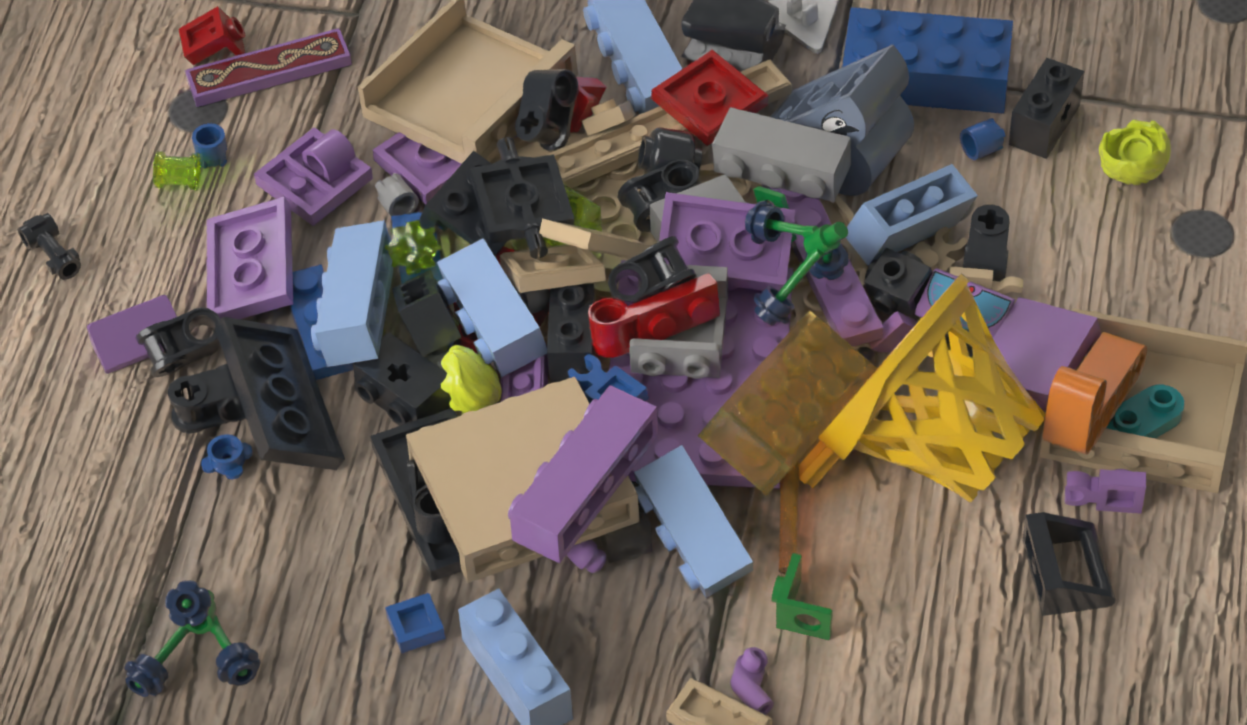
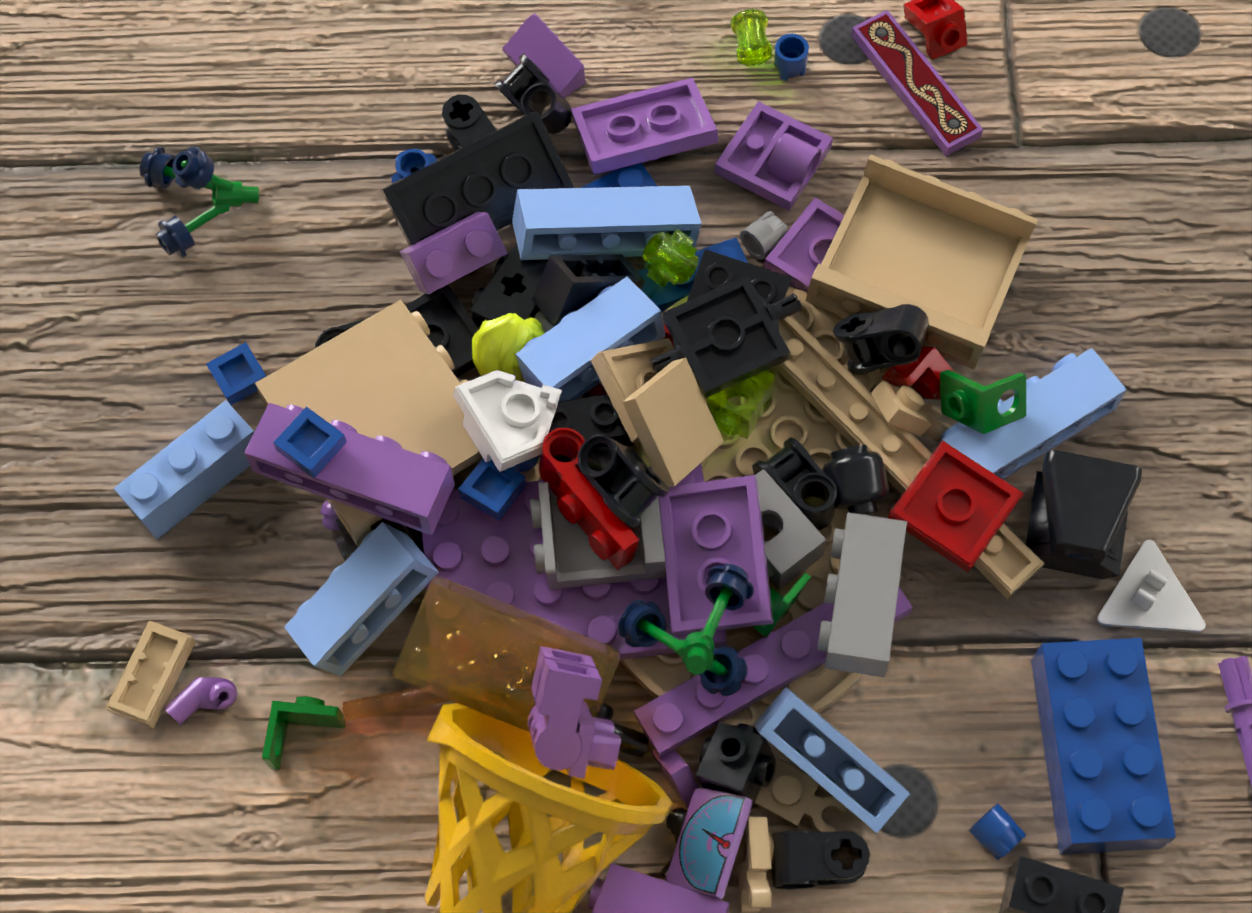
camera: 80 degrees right, 15 degrees up
sand blue brick [770,44,914,196] -> none
none -> blue plate [273,406,347,478]
none -> medium lavender brick [400,212,507,294]
none -> white plate [453,370,562,472]
none -> medium lavender hips [528,646,621,779]
none -> green bracket [940,369,1026,434]

